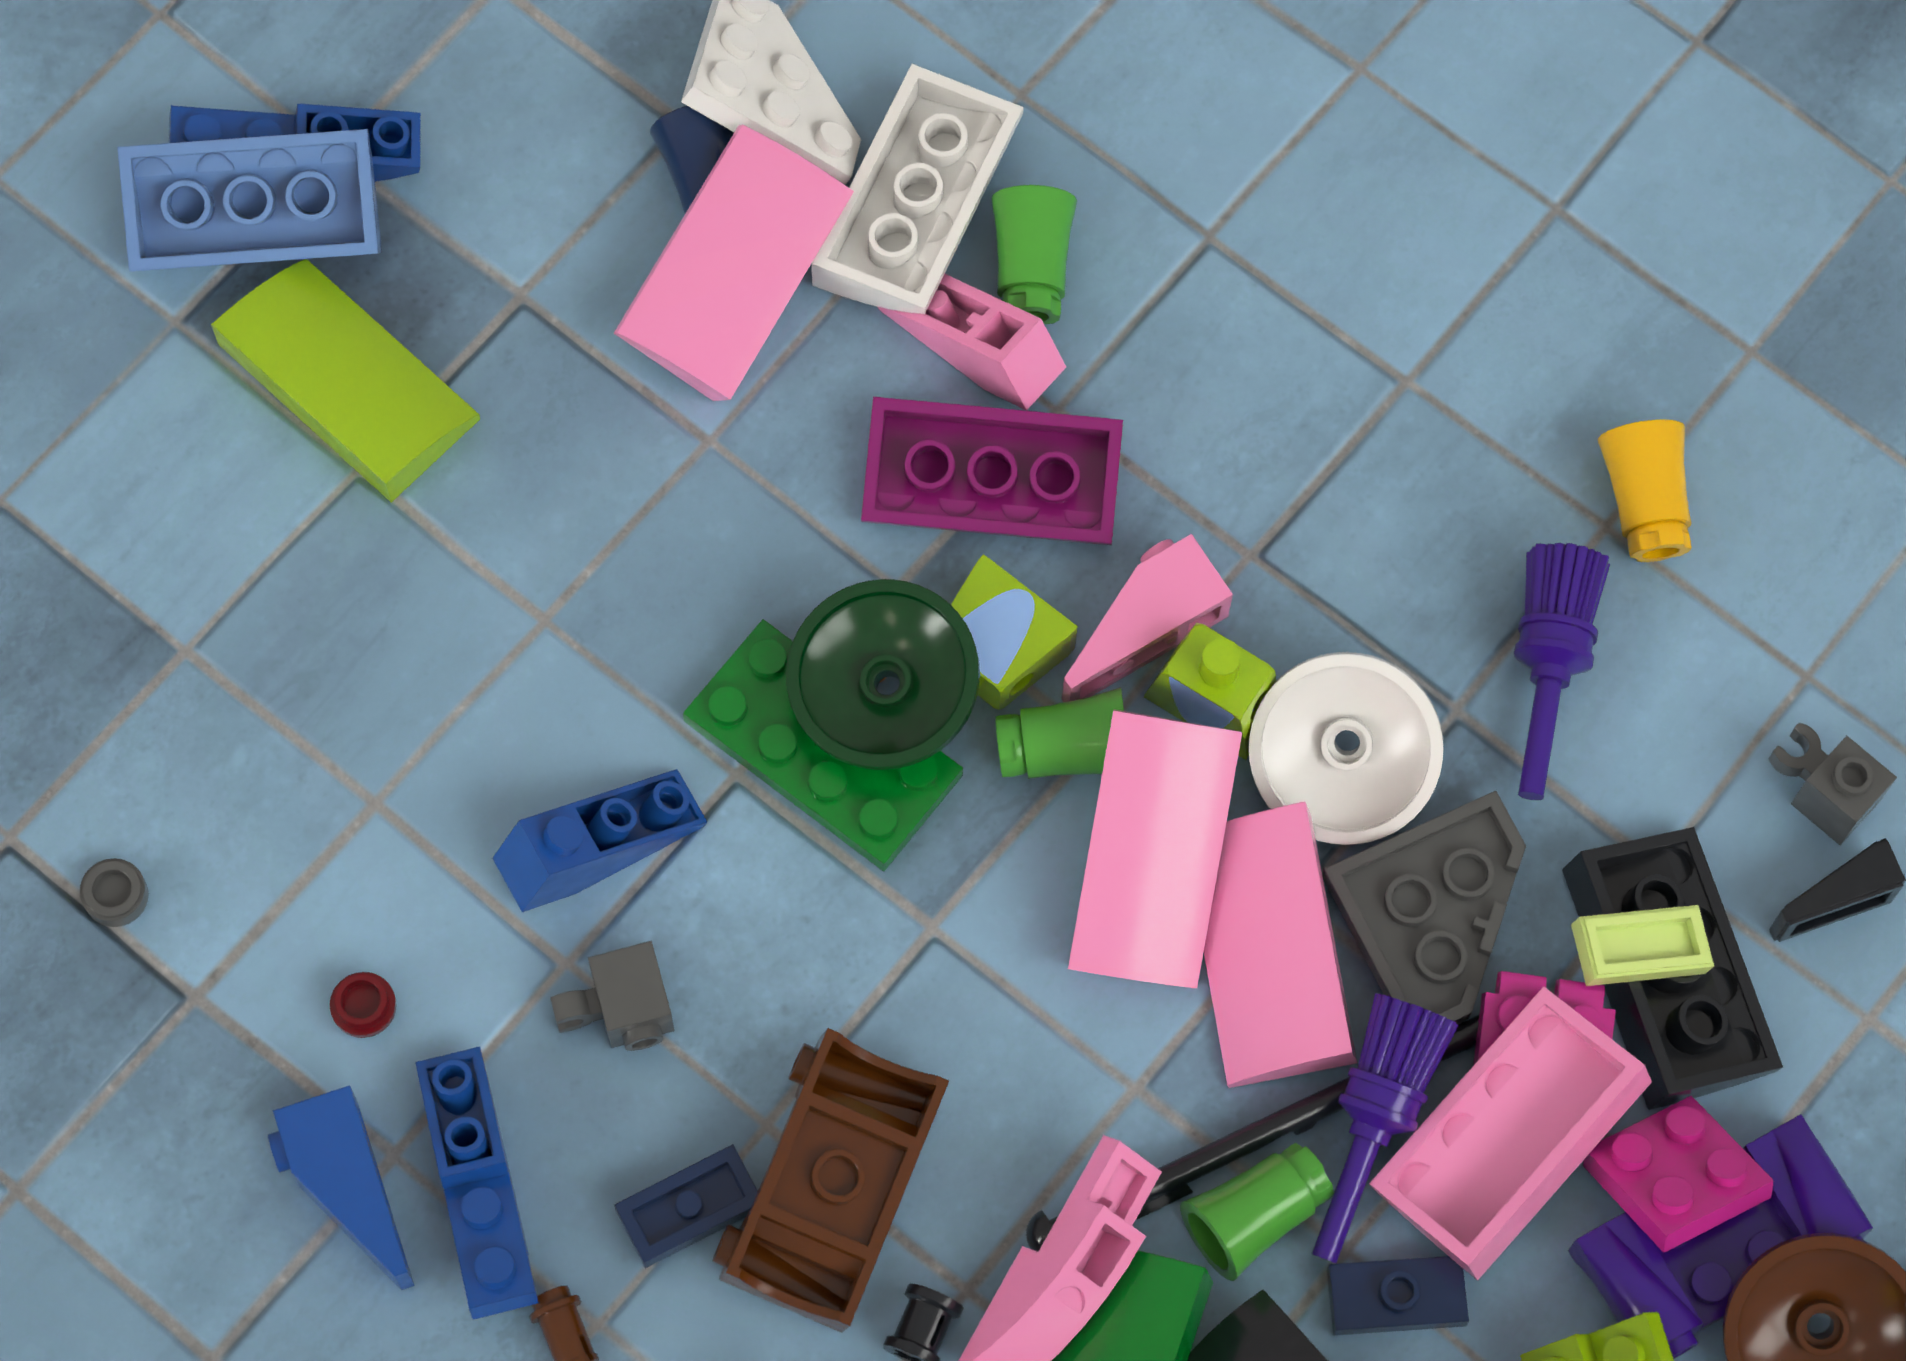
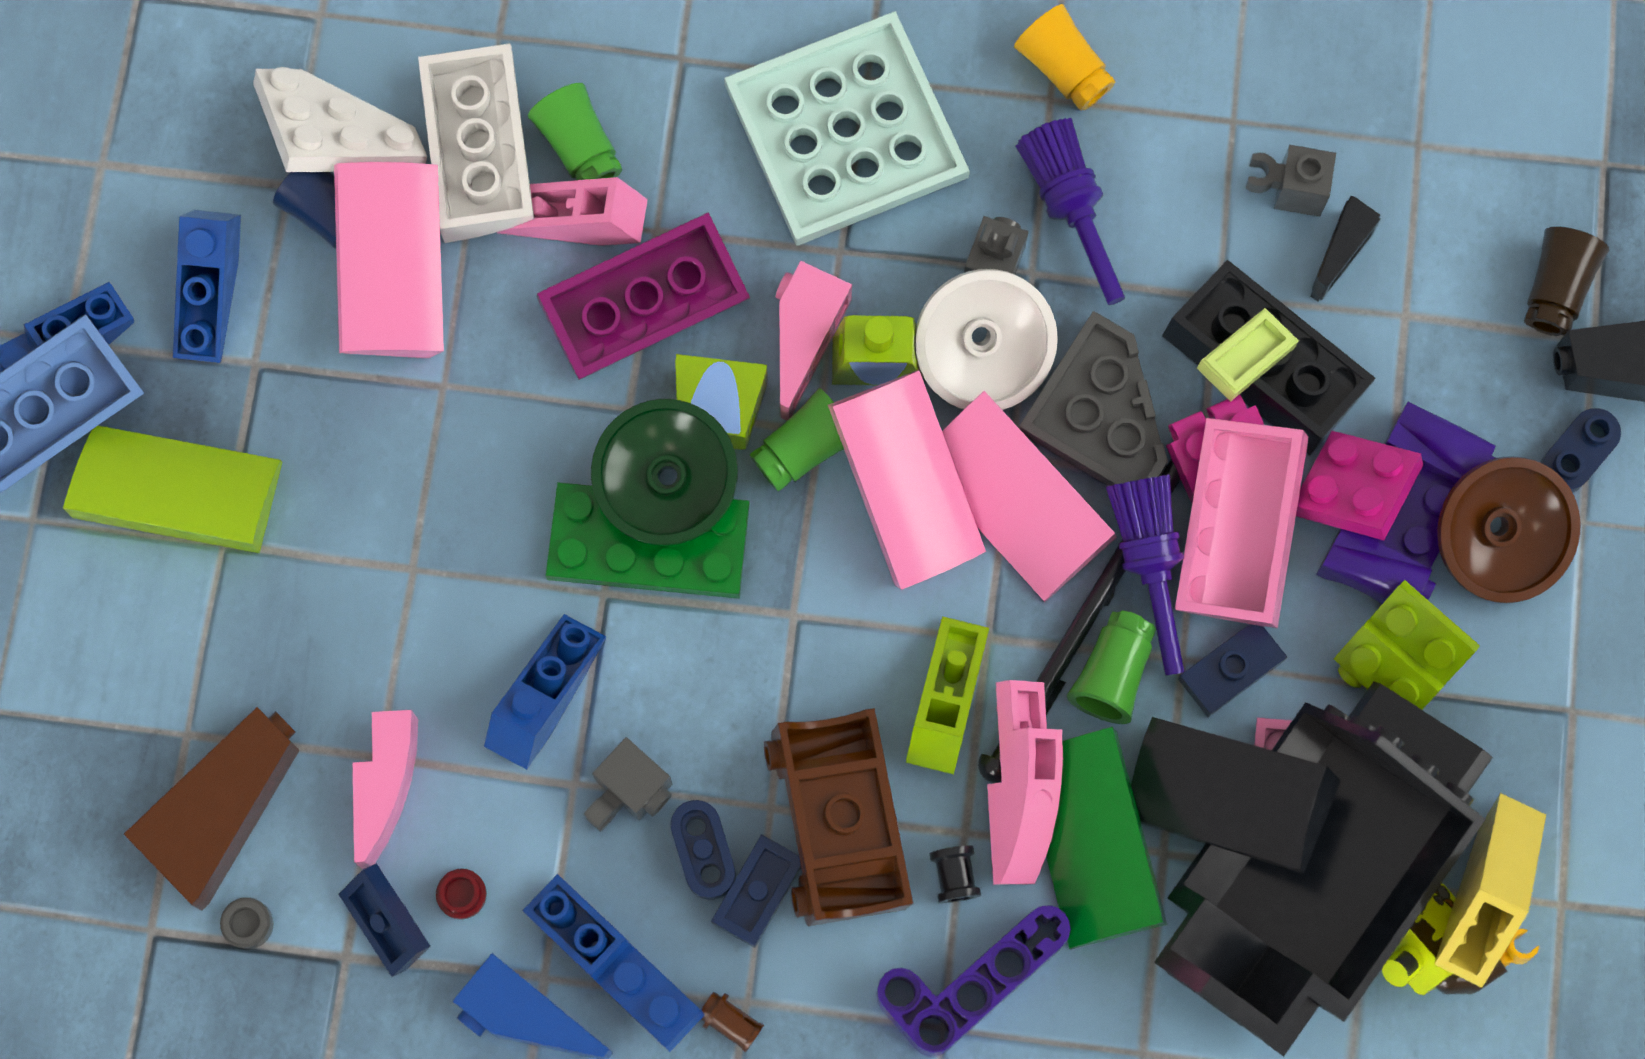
camera: 30 degrees left, 5 degrees up
none -> reddish brown slope [124,707,300,911]
none -> blue slope [173,210,241,363]
none -> dark blue plate [338,863,431,977]
none -> bright pink slope [353,710,418,869]
none -> dark blue plate [671,800,736,900]
none -> light aqua piece [724,11,970,246]
none -> lime slope [905,616,989,775]
none -> dark grey brick [964,216,1029,274]

